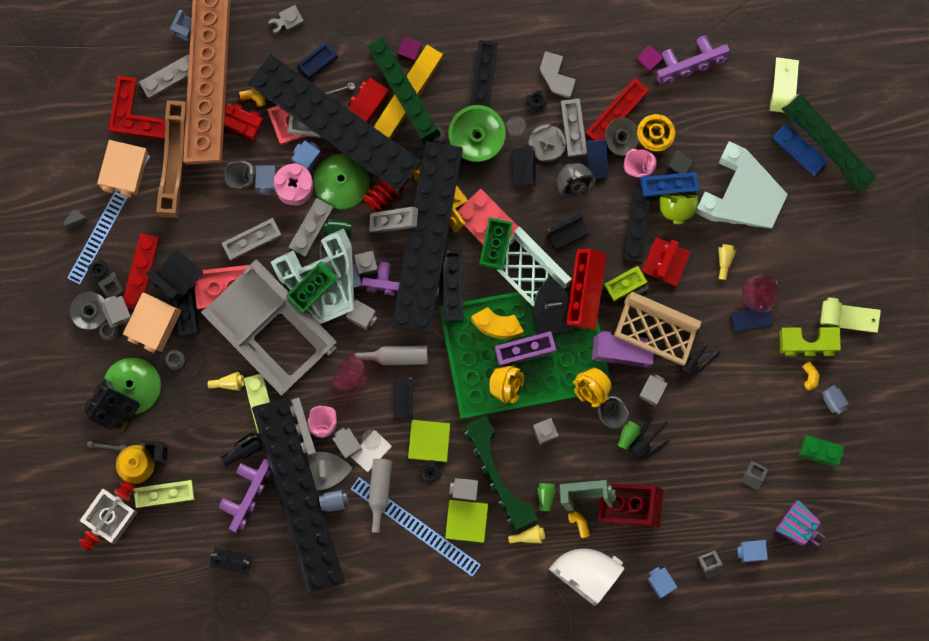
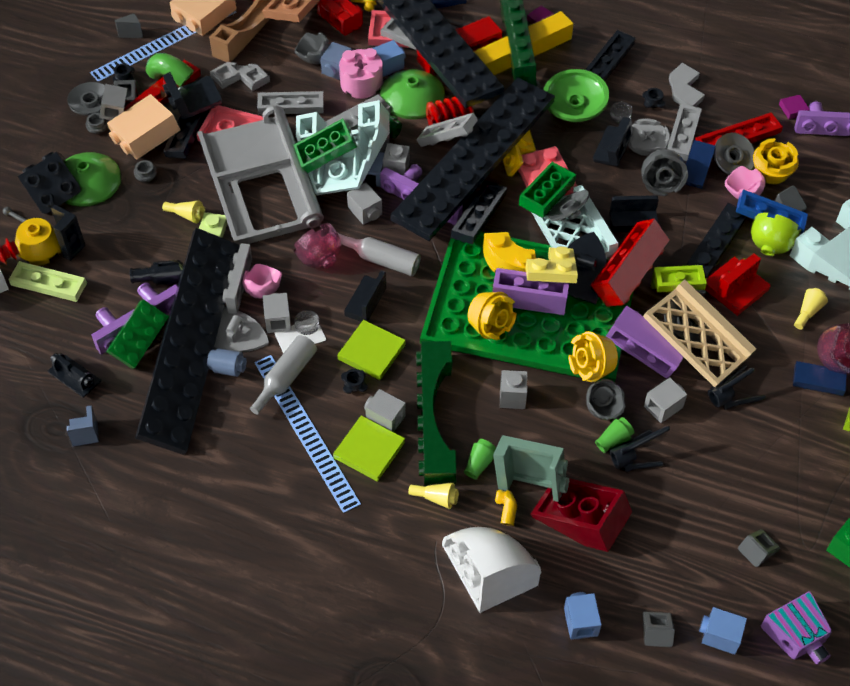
camera: 25 degrees right, 25 degrees down
none -> sand blue panel [67,405,99,446]
none -> green piece [106,299,169,369]
none -> bright green cylinder [146,53,194,87]
none -> light grey tile [210,62,270,91]
none -> light yellow plate [526,246,578,283]
none -> dark grey dish [548,190,590,221]

